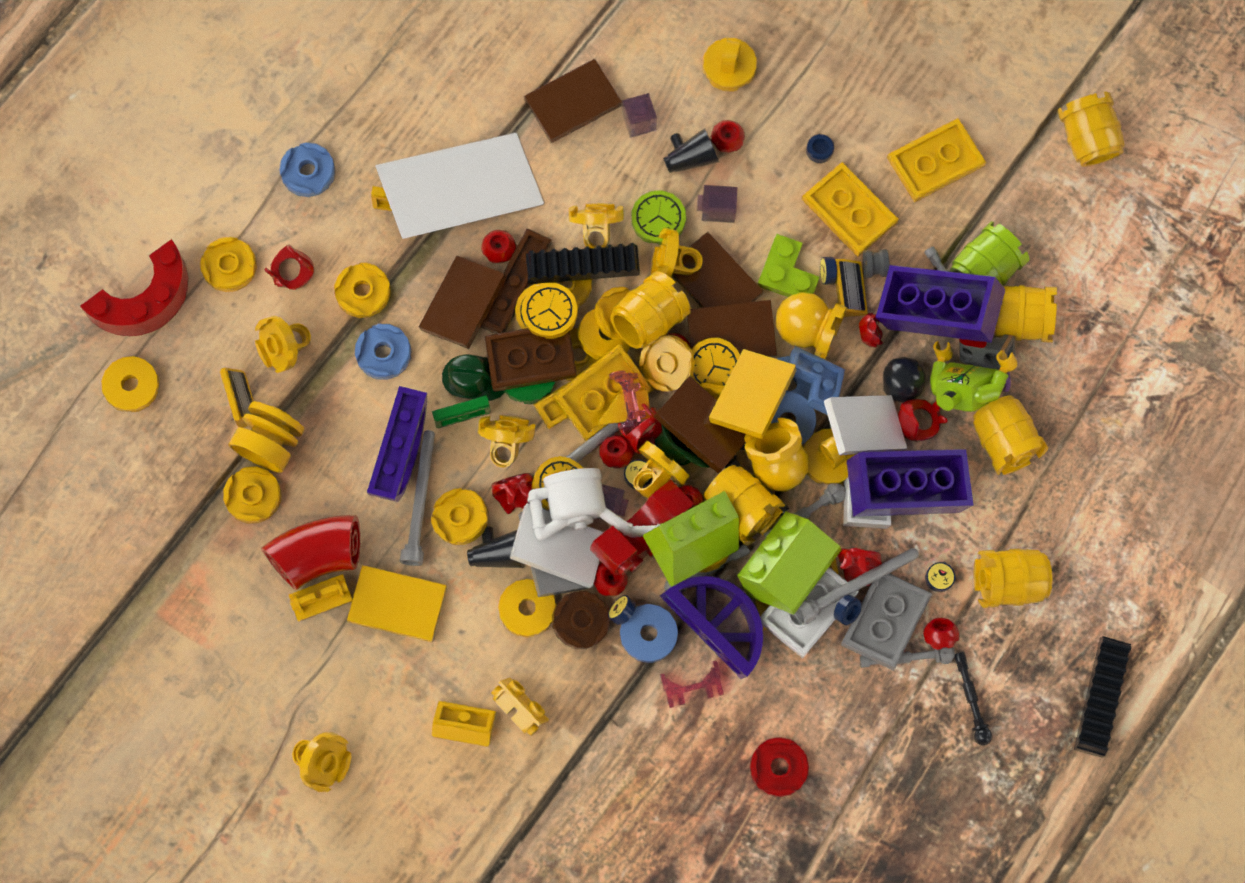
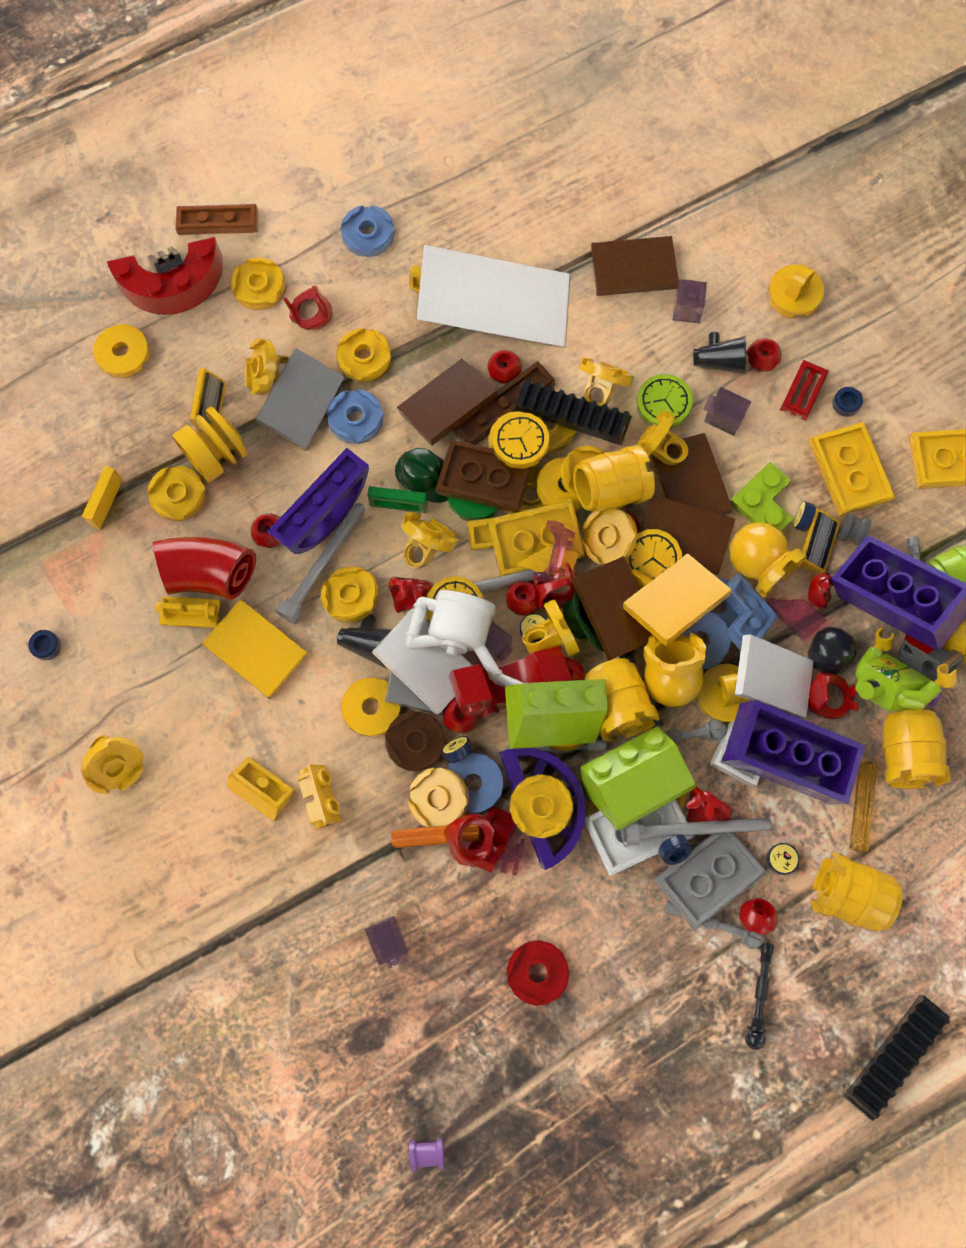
camera: 30 degrees right, 0 degrees up
none -> dark blue tile [28,630,61,661]
none -> yellow tile [82,466,123,530]
none -> black tile [147,246,183,274]
none -> dark orange tile [176,204,258,235]
none -> red plate [250,513,280,548]
none -> light grey tile [255,348,344,449]
none -> clear purple brick [364,916,411,969]
none -> orange axle [391,824,481,848]
none -> yellow tile [409,768,469,827]
none -> red piece [444,814,495,866]
none -> red slope [468,806,517,873]
none -> yellow tile [509,775,573,838]
none -> clear pink tile [766,598,826,642]
none -> red tile [780,360,829,421]
none -> clear yellow axle [850,761,877,852]

